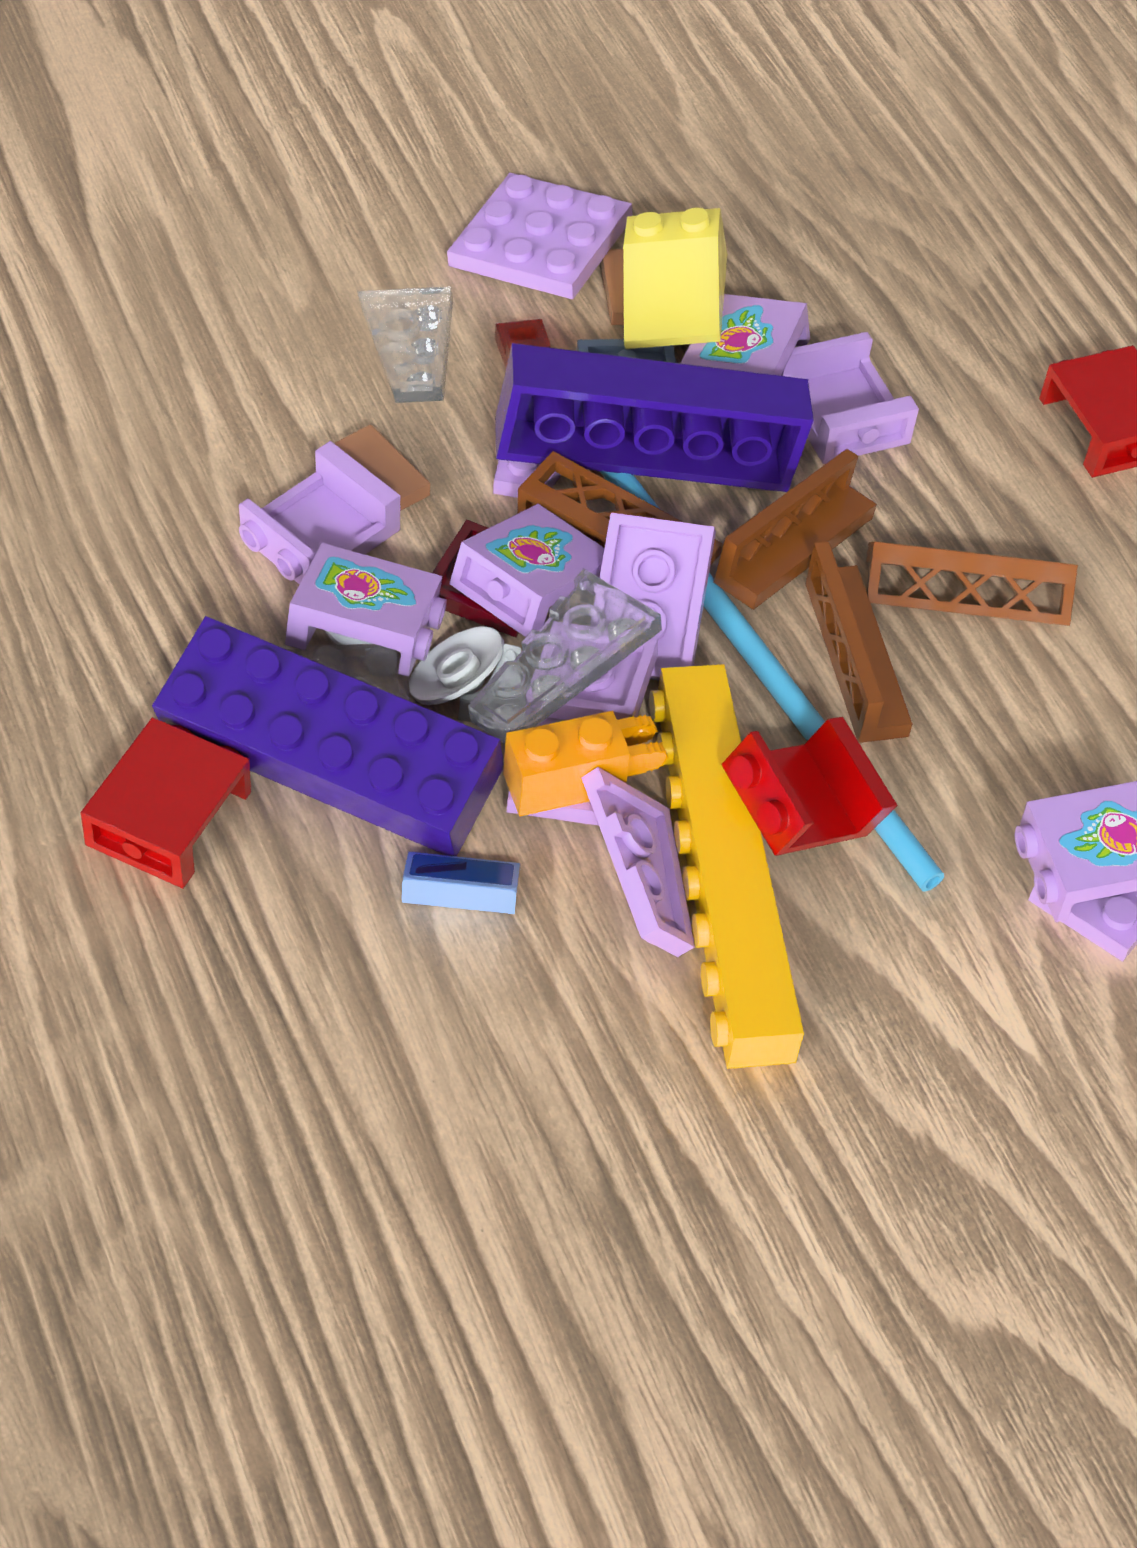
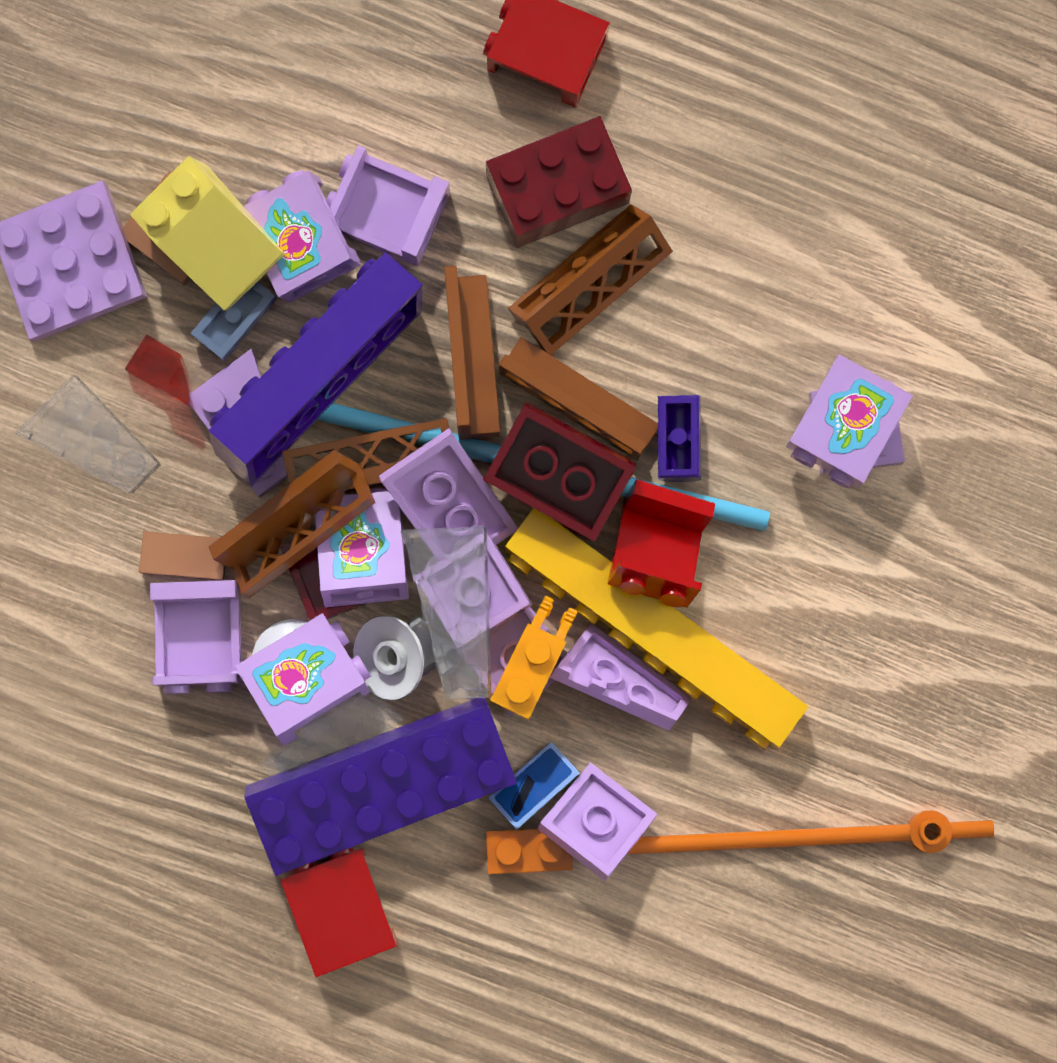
camera: 45 degrees left, 30 degrees up
none -> dark orange fence [209,450,376,598]
none -> dark red brick [483,402,636,542]
none -> dark red brick [485,116,632,248]
none -> orange bar [486,810,994,874]
none -> lavender plate [538,762,658,881]
none -> dark purple brick [658,395,701,482]

